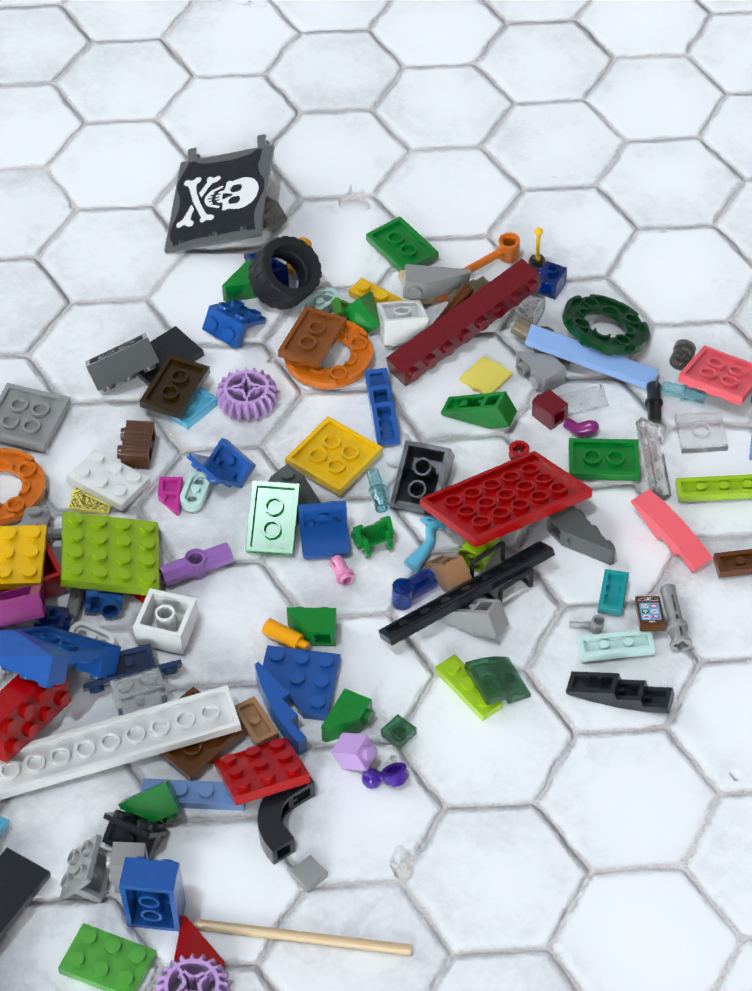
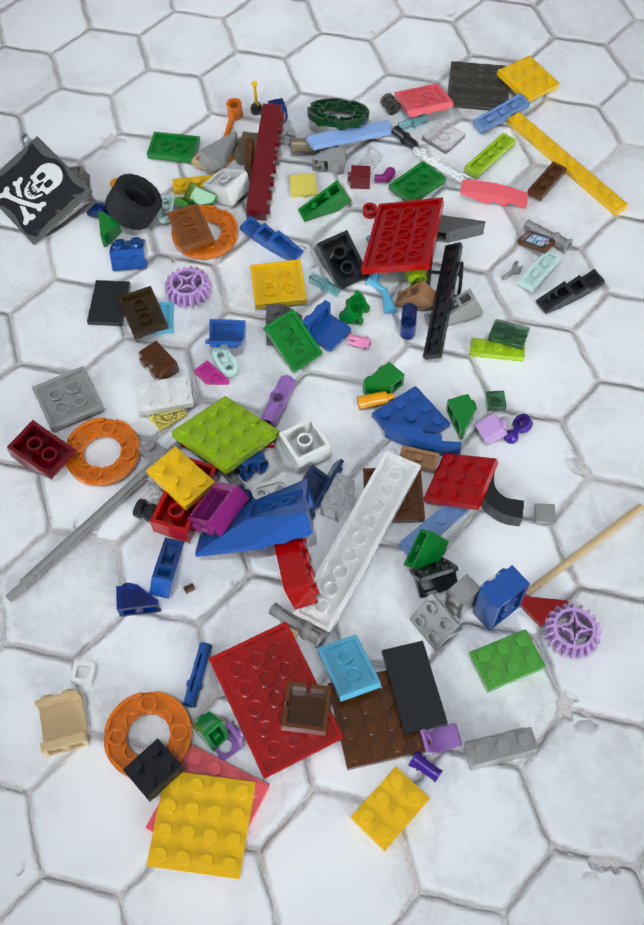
camera: 45 degrees left, 10 degrees up
dark grey slope [85,333,159,392] -> none
teal plate [598,569,629,616] -> none

